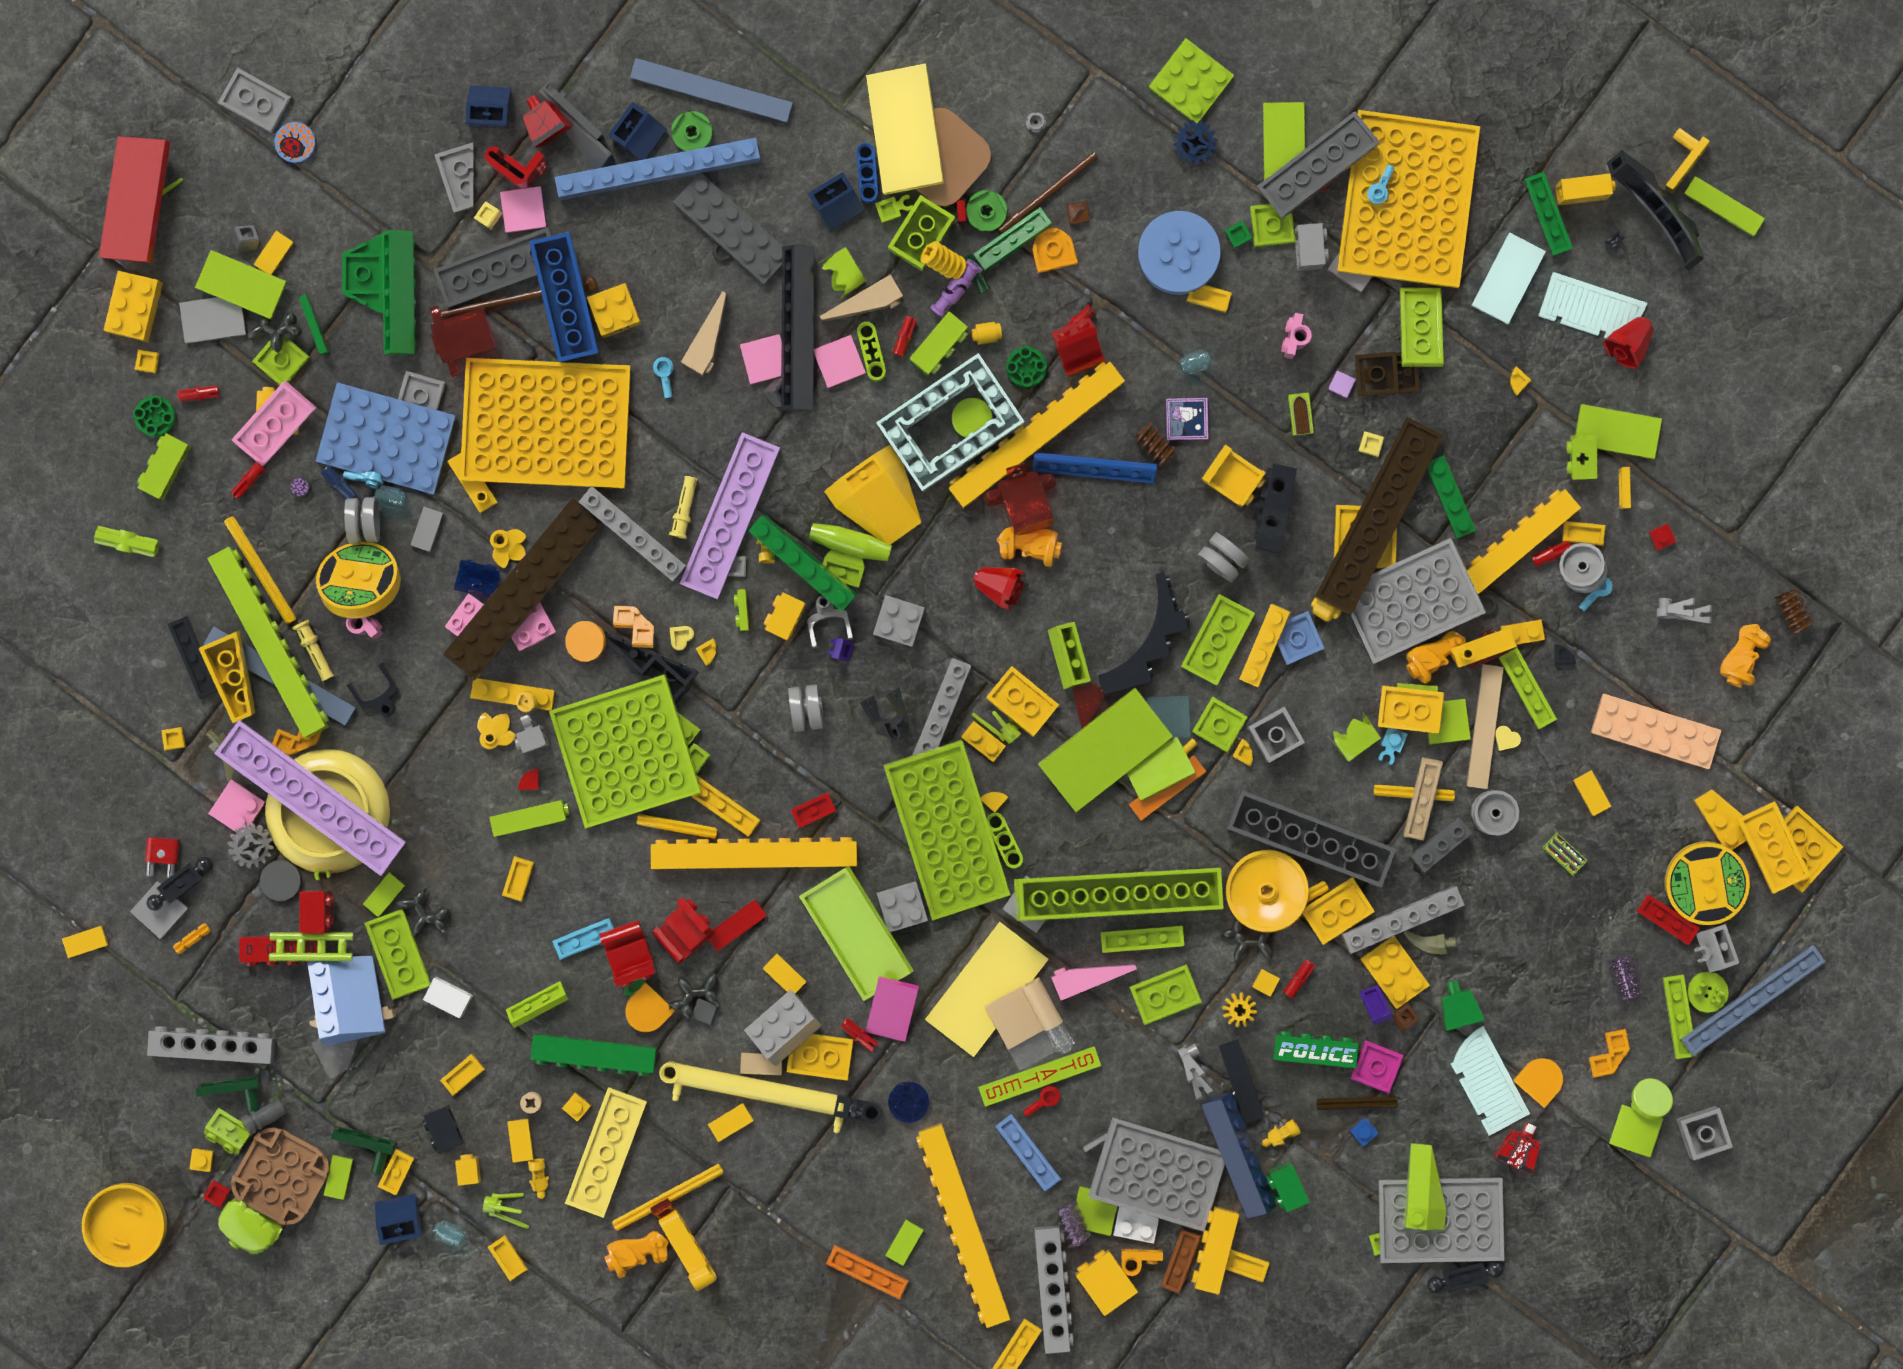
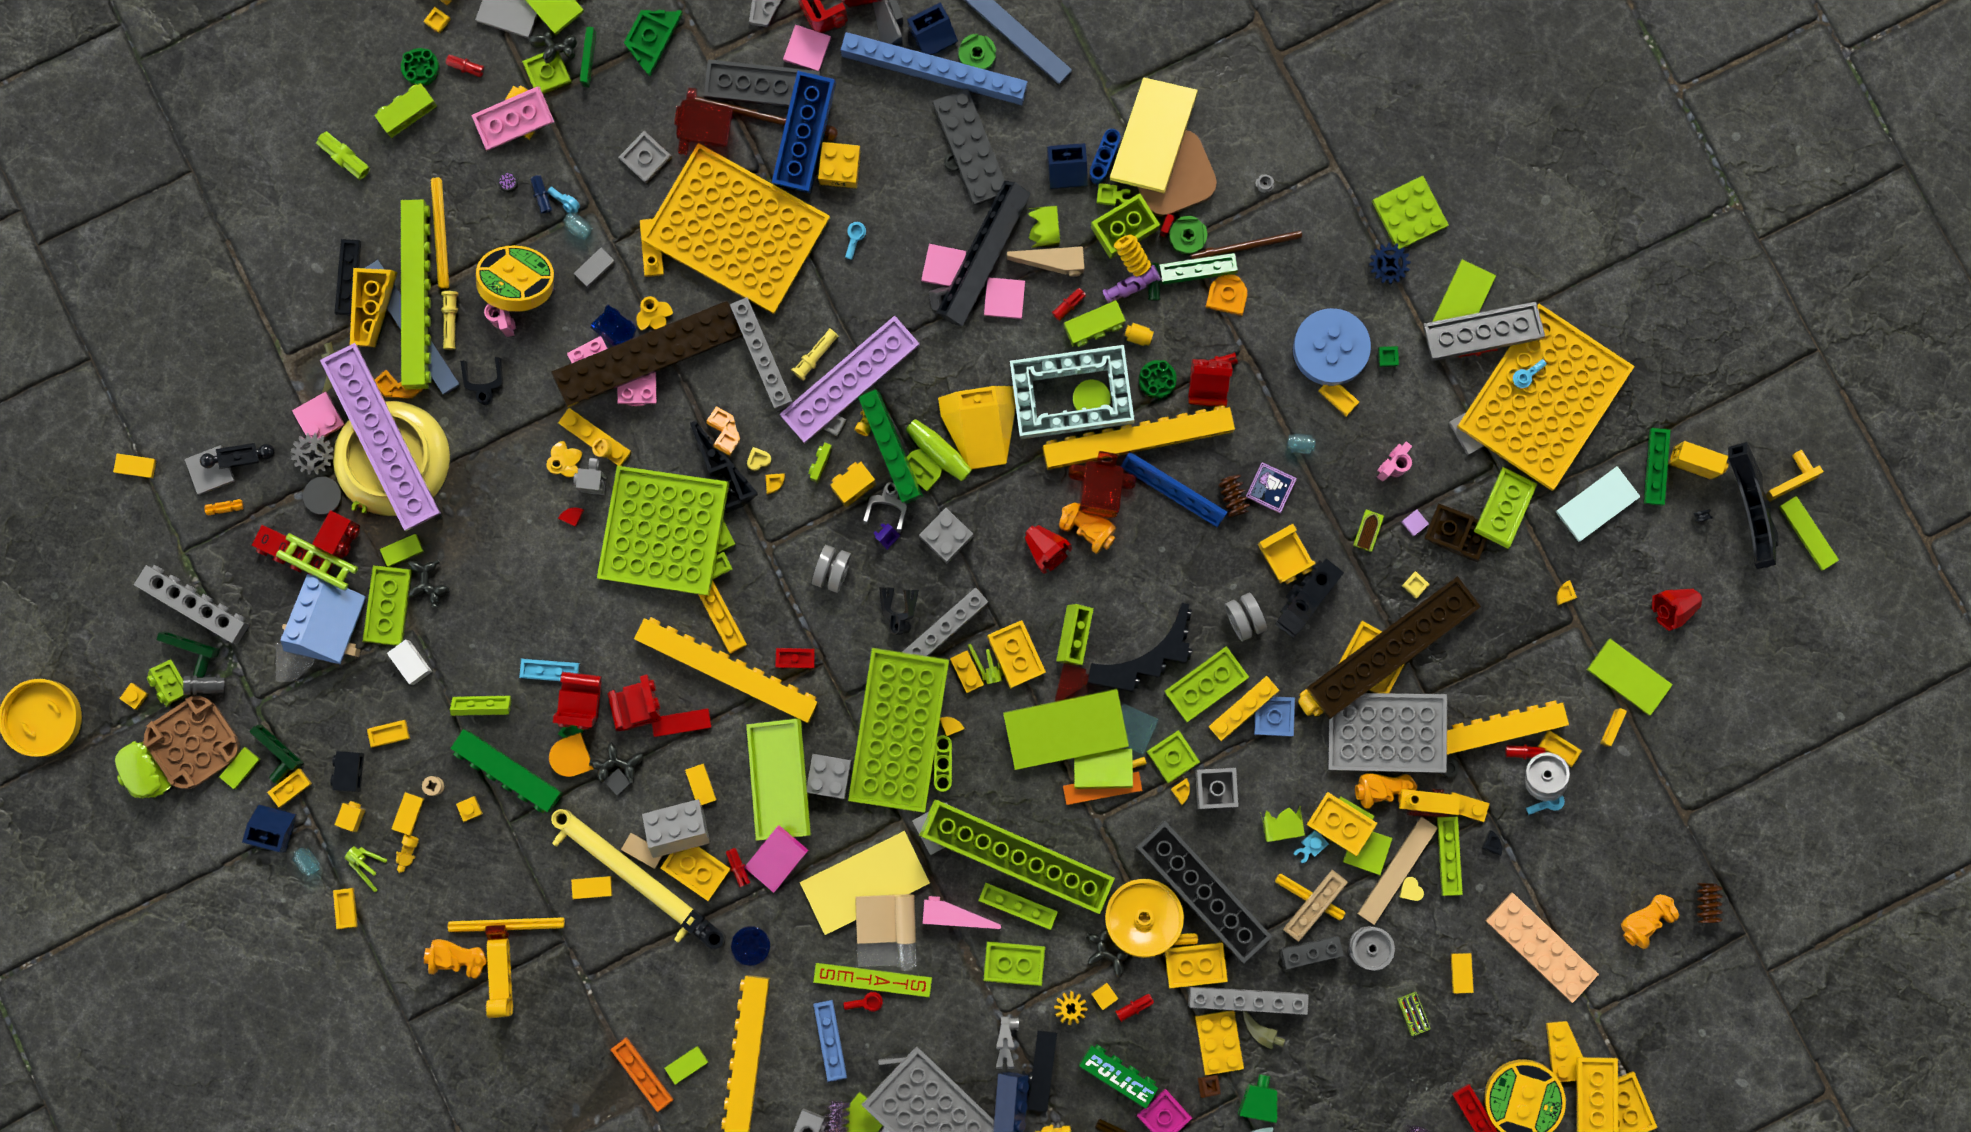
camera: 20 degrees right, 5 degrees down
red piece [145,837,180,878] -> none
yellow tile [161,727,186,751] -> none
red tile [203,1180,231,1208] -> none
red axle [231,462,266,499] -> none
medium blue plate [316,382,456,494] -> none
light grey wheel [344,497,380,543] -> none
green brick [382,230,417,356] -> none
light yellow tile [474,201,503,230] -> none
lime brick [489,800,570,837] -> none
yellow tile [502,856,534,902] -> none
light yellow plate [565,1087,647,1218] -> none
light orange tile [566,621,606,662] -> none
yellow axle [637,814,717,839] -> none
tan slope [681,291,727,376] -> none
lime beam [857,322,886,382] -> none
reddish brown tile [1066,201,1090,225] -> none
lime tile [1250,204,1295,247] -> none
light grey brick [1294,223,1329,271] -> none
dark purple tile [1359,985,1393,1025] -> none
green plate [1427,455,1476,539] -> none
light aqua piece [1539,272,1647,338] -> none
lime brick [1566,435,1597,480] -> none
red plate [1648,523,1676,551] -> none
light grey piece [1657,598,1712,624] -> none

